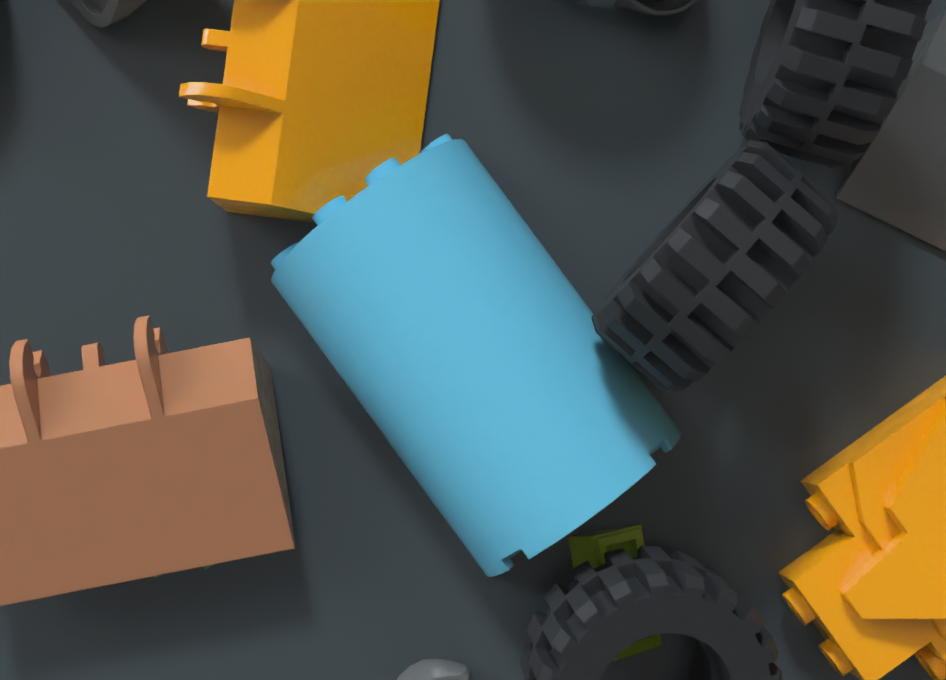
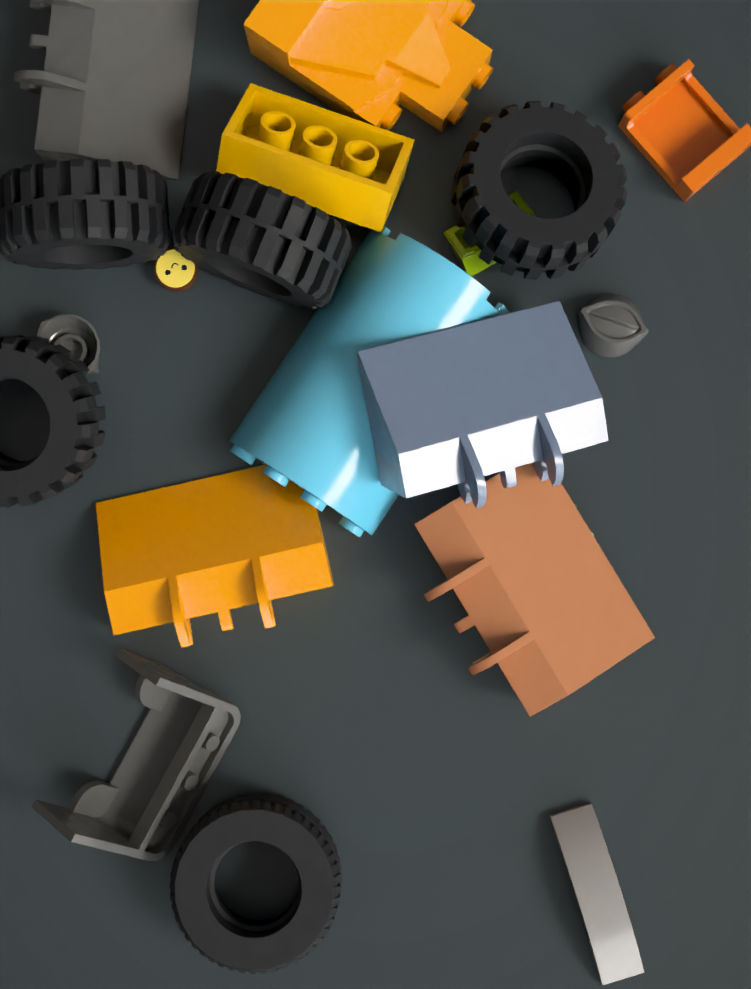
camera: 105 degrees left, 0 degrees up
none -> light yellow tile [154,247,199,292]
none -> yellow brick [216,83,415,232]
none -> sand blue piece [357,301,609,509]

